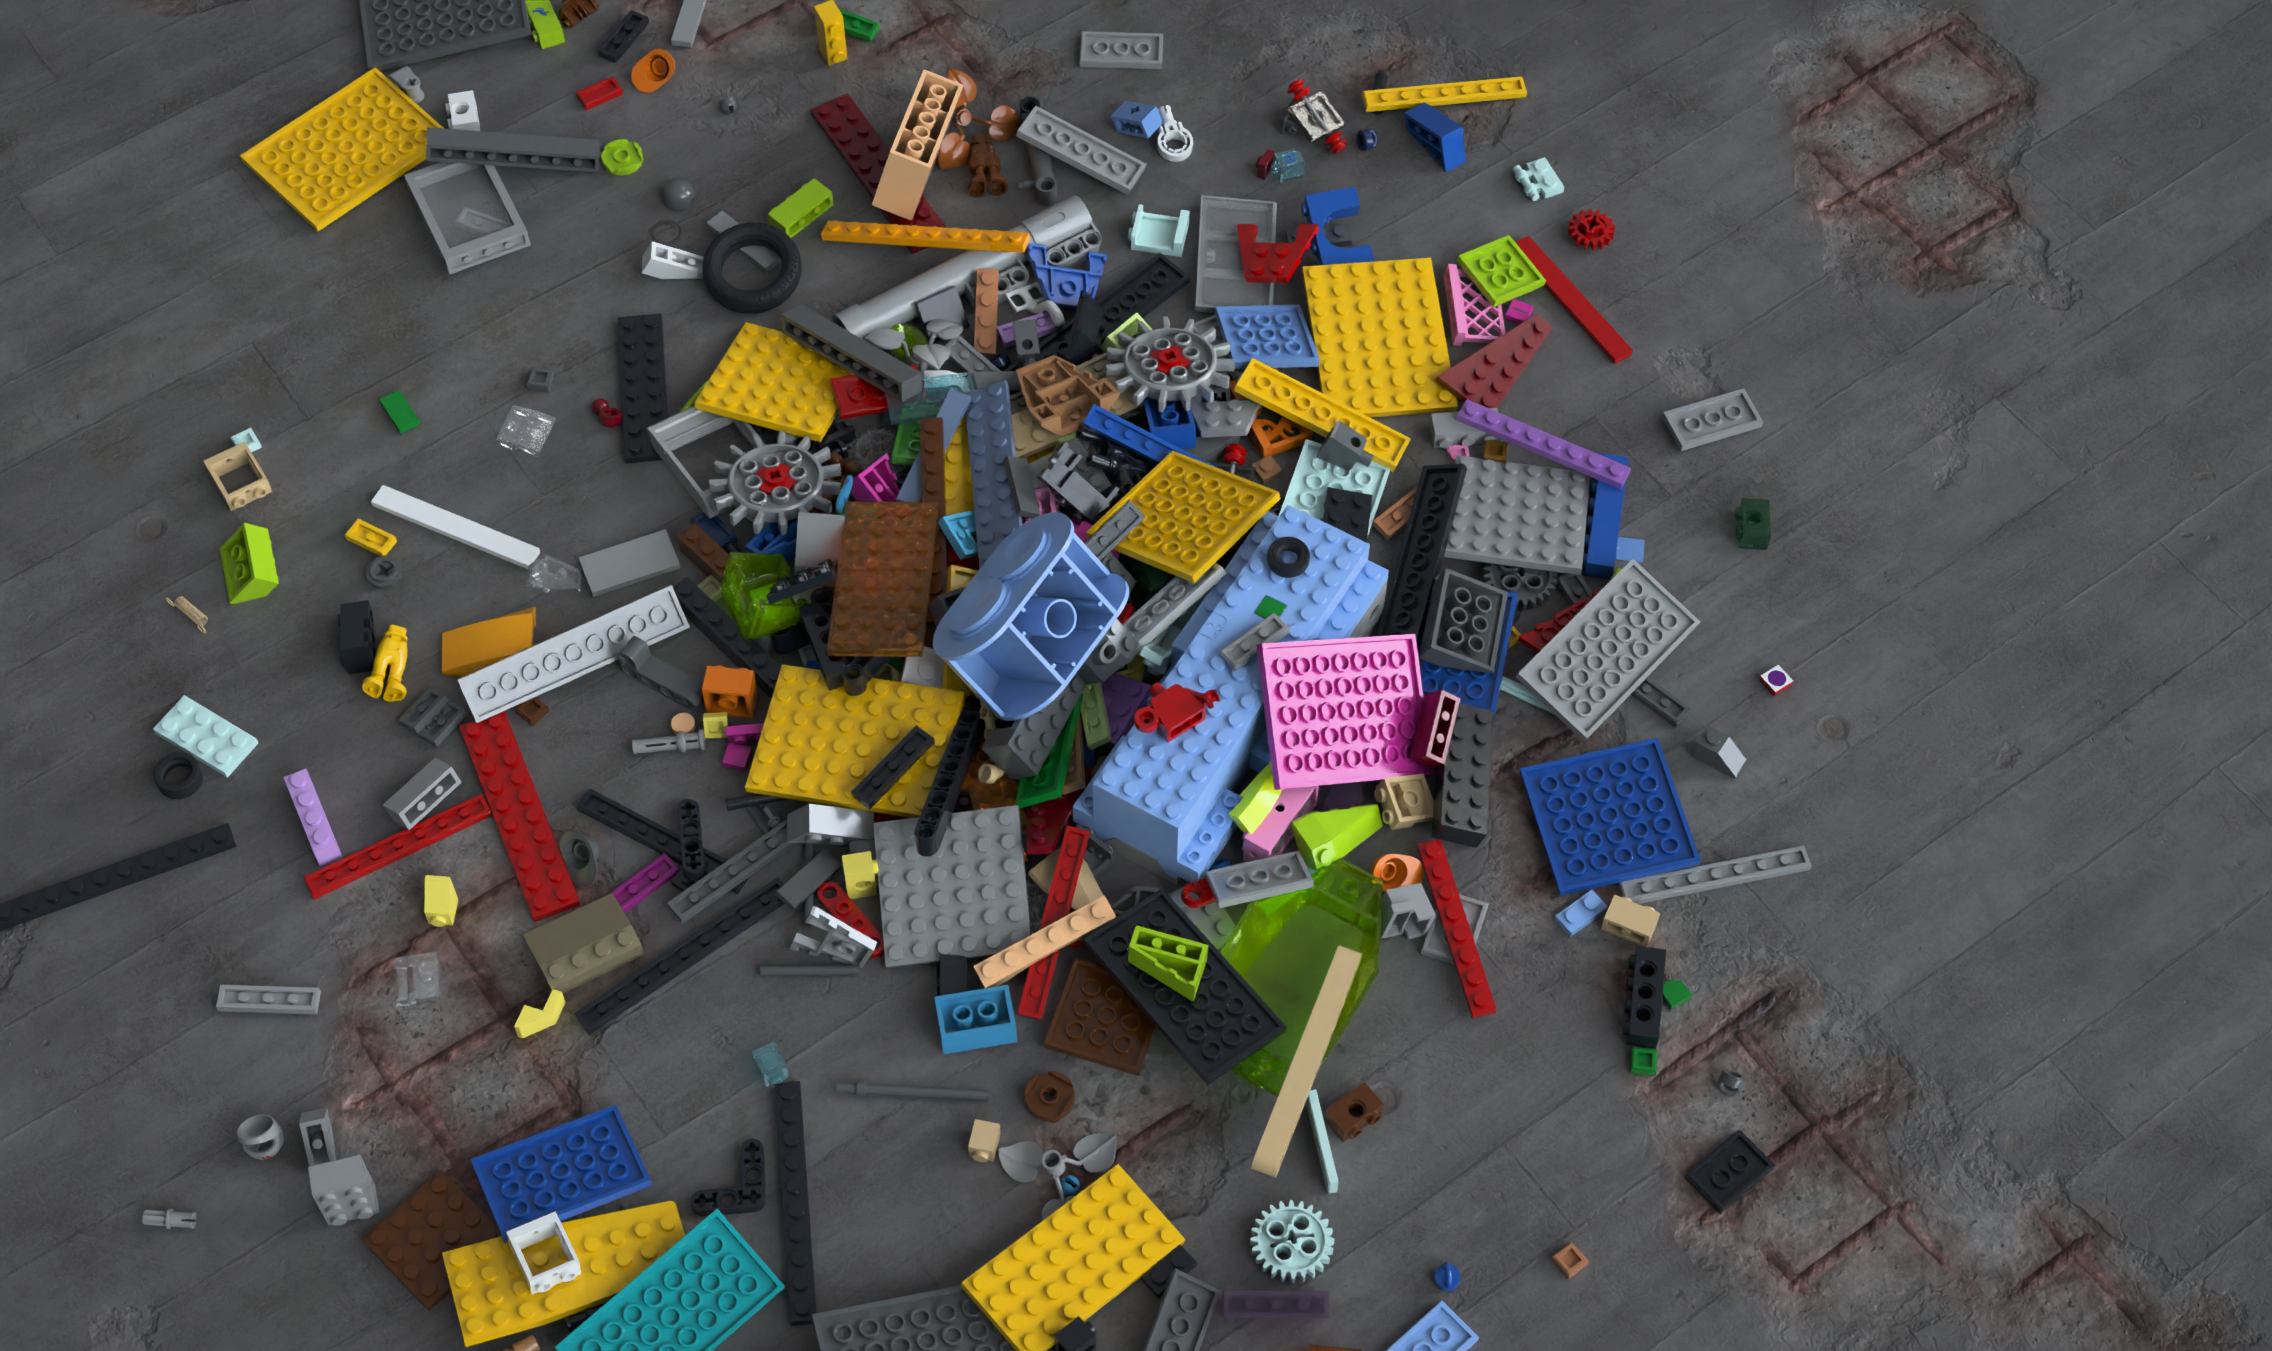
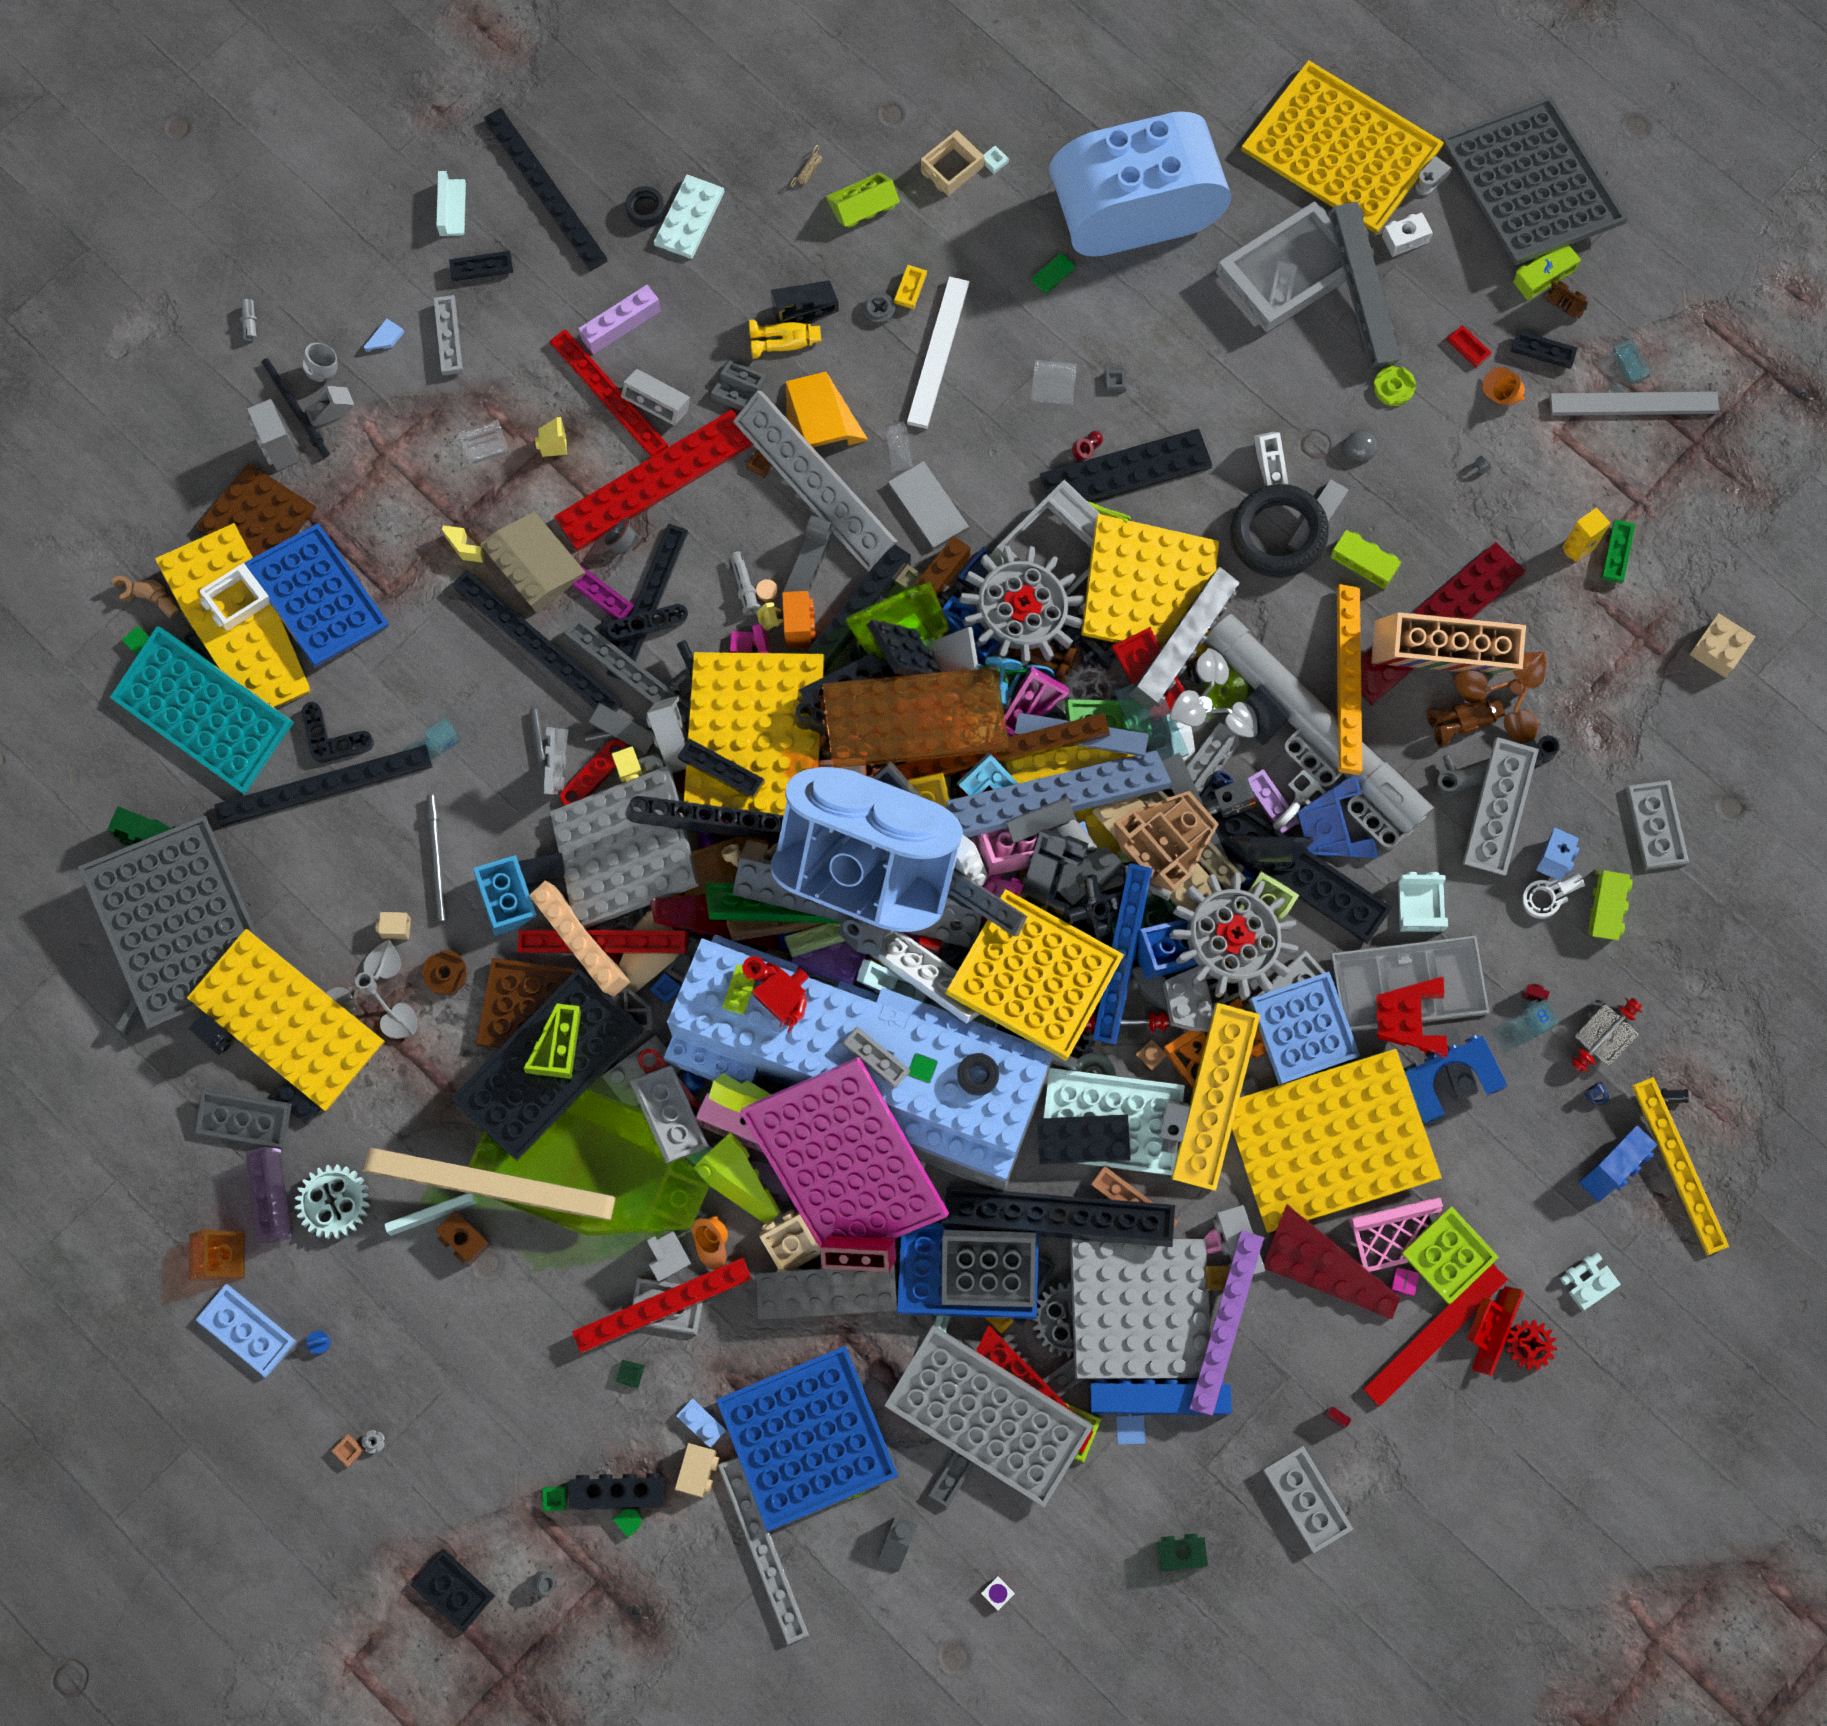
camera: 80 degrees right, 15 degrees up
nougat plate [974,268,999,356] -> none
dark azure hinge [1060,1175,1080,1197] -> none
none -> black bar [261,358,330,458]
none -> light grey plate [362,1430,385,1454]
none -> light blue tile [364,319,405,352]
none -> light aqua panel [437,171,466,236]
none -> black plate [449,251,514,282]
none -> clear green tile [616,1359,645,1389]
none -> blue plate [650,973,681,1005]
none -> lime plate [722,964,756,1016]
none -> light blue brick [1049,112,1231,256]
none -> dark red tile [1324,1407,1351,1429]
none -> red bracket [1467,1286,1524,1376]
none -> lime wedge [1588,869,1632,940]

